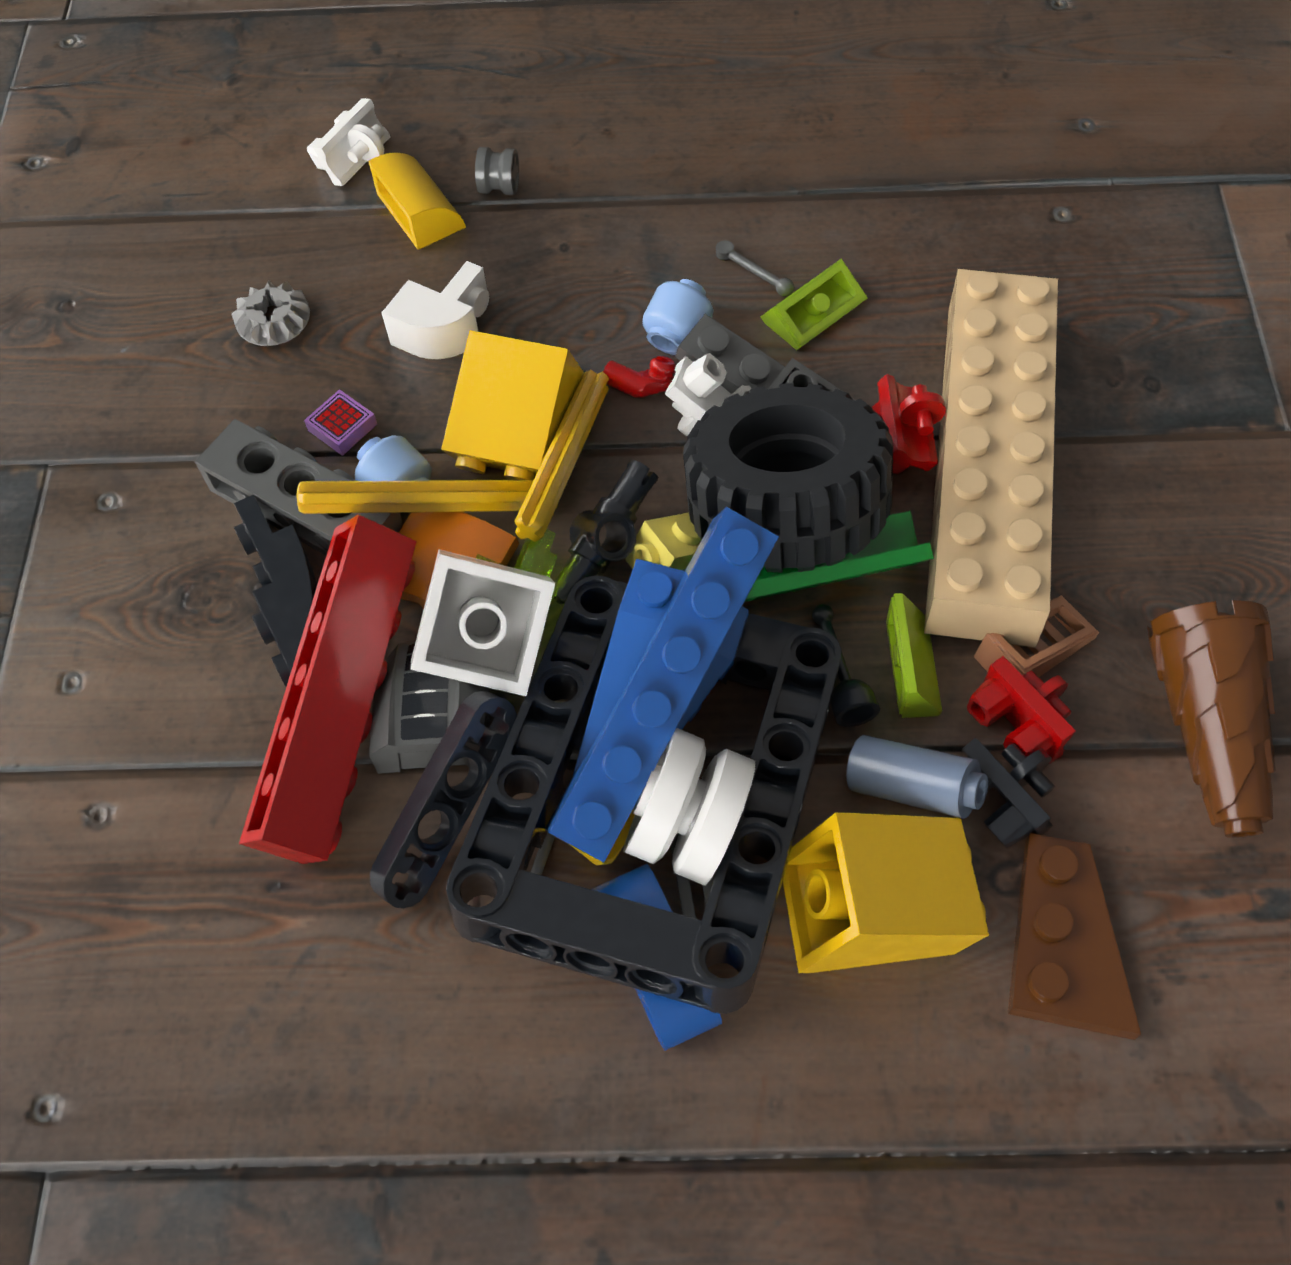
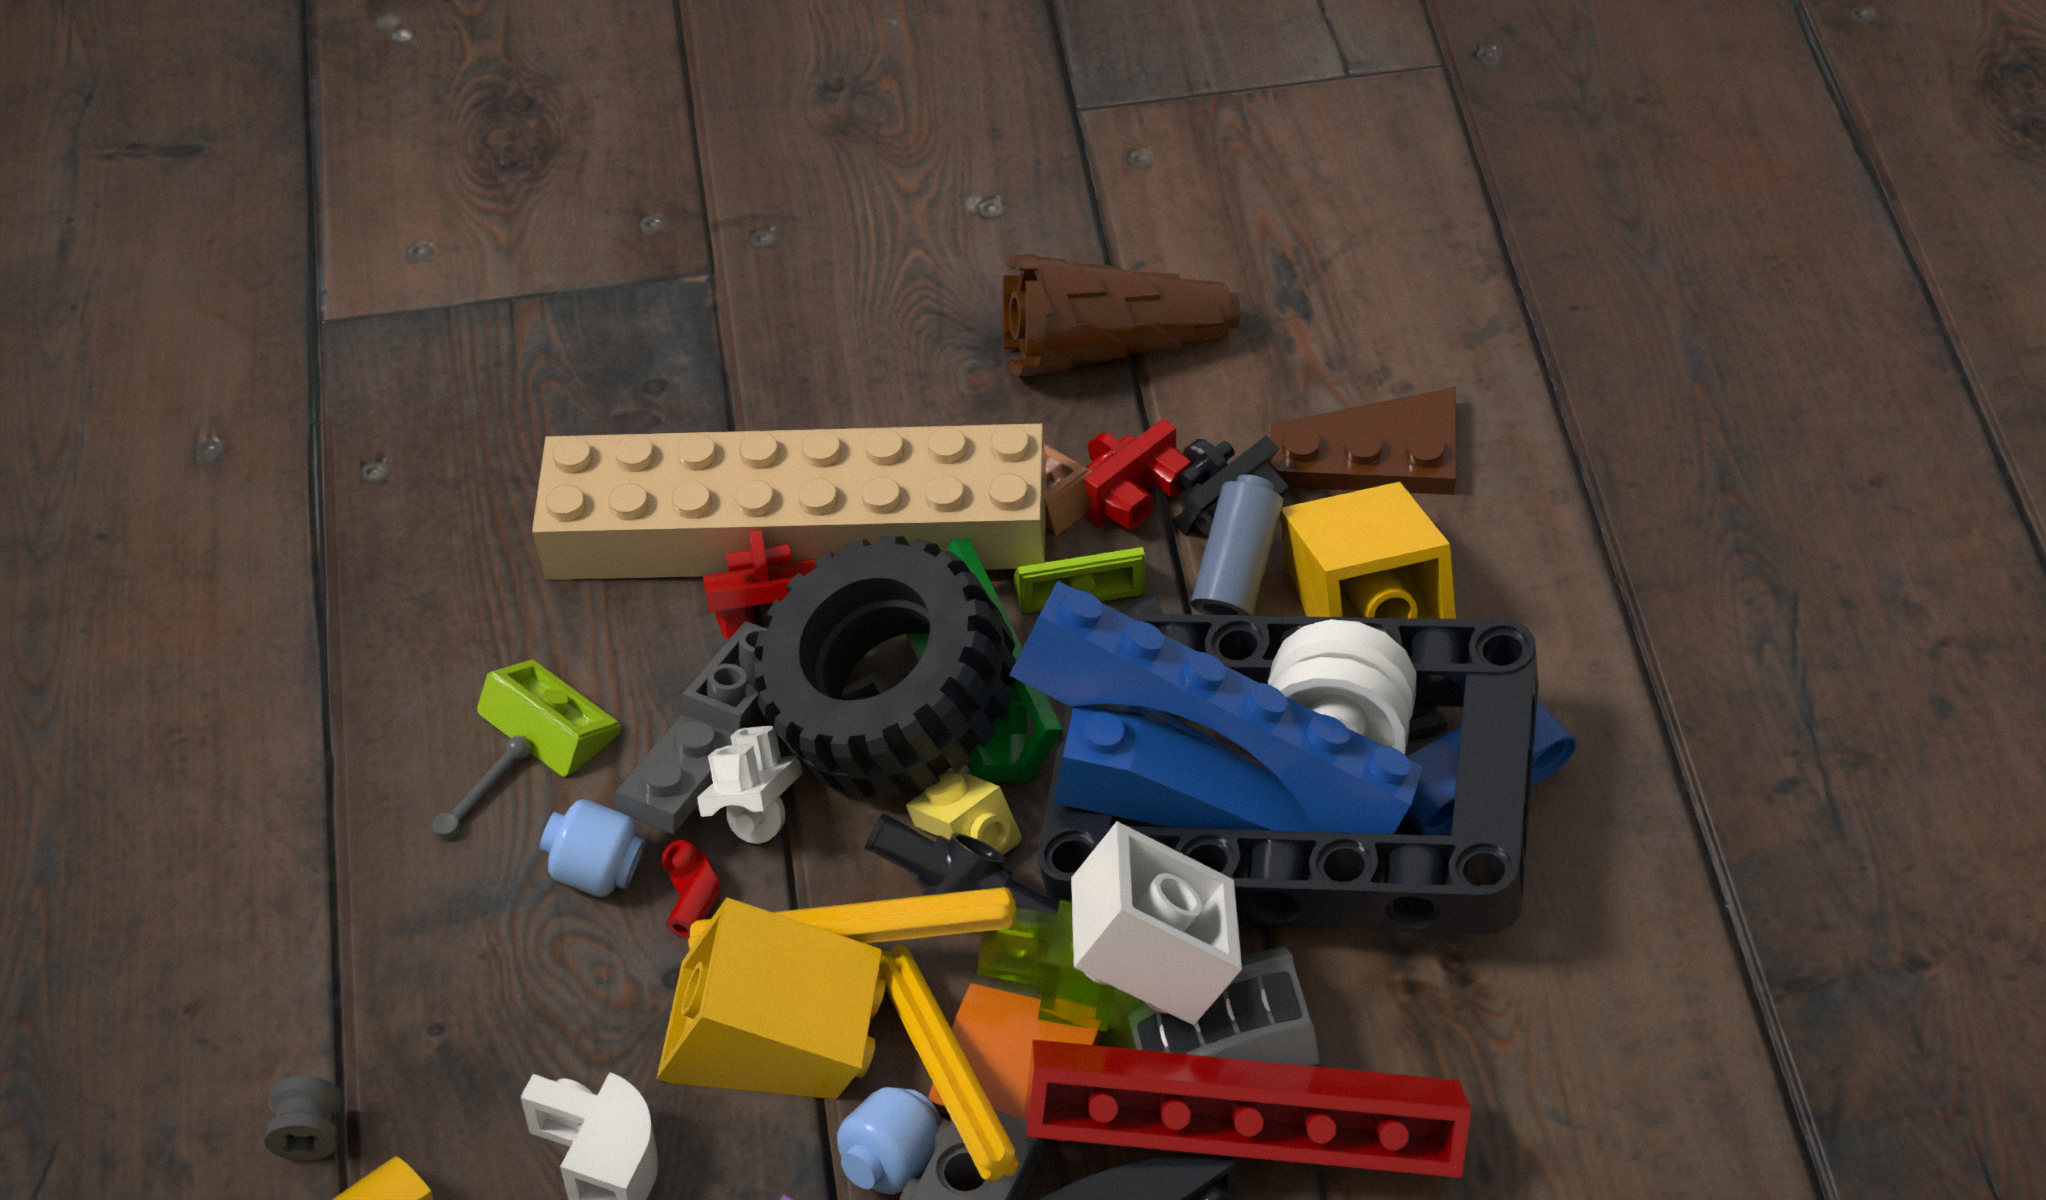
camera: 100 degrees left, 10 degrees down
black beam [370,691,517,909] -> none

